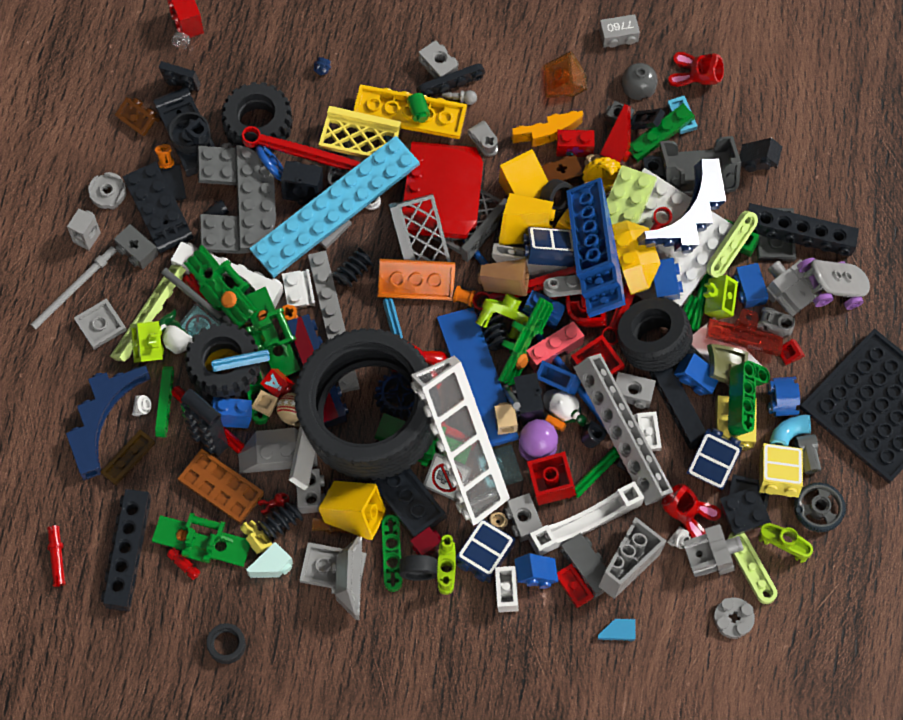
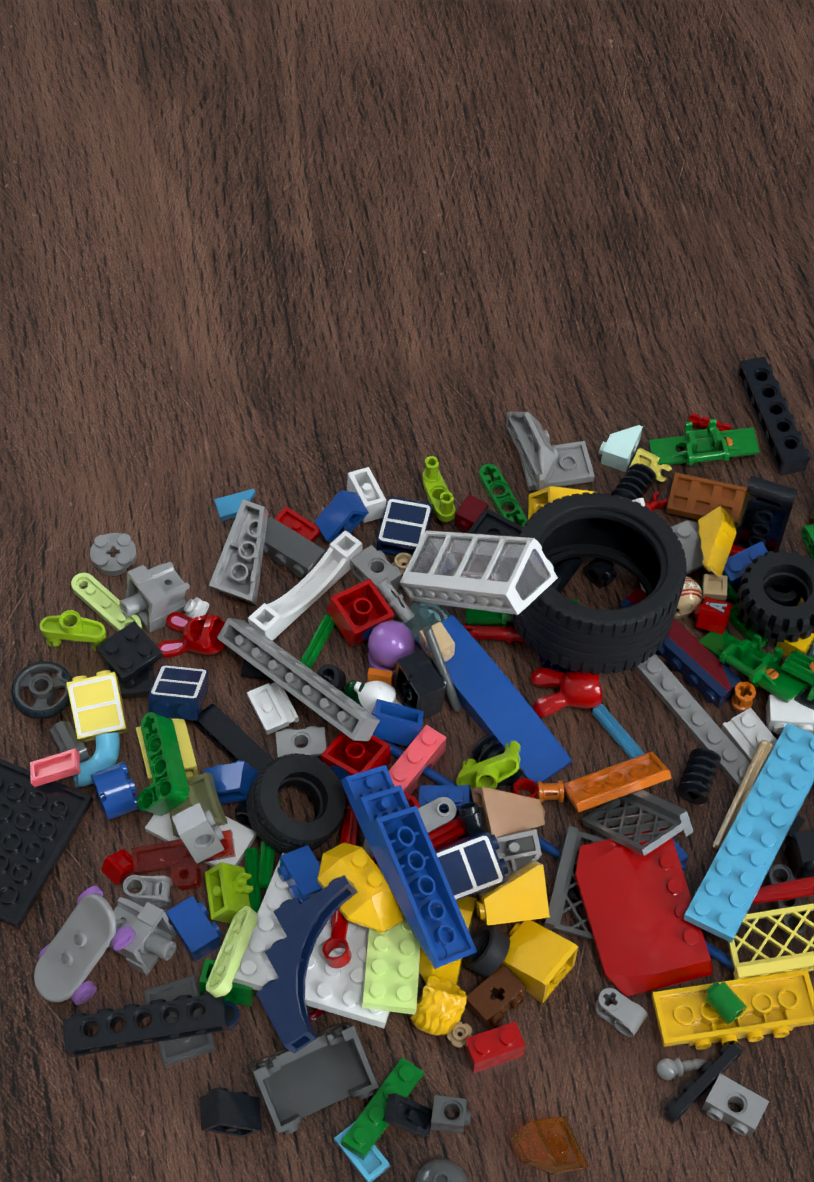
camera: 160 degrees right, 10 degrees down
black tyre [206,623,246,664] -> none
dark azure axle [211,350,270,372] -> none
black tyre [399,555,438,581] -> none
green piece [498,297,554,386] -> none
light orange slope [511,111,583,147] -> none
red slope [600,104,631,164] -> none
black brick [641,155,664,180] -> none
none -> coral tile [30,748,81,787]
none -> light grey brick [172,803,225,864]
none -> light grey pin [376,578,415,623]
none -> black cone [458,802,484,836]
none -> yellow slope [698,506,736,578]
none -> tan axle [713,740,773,851]

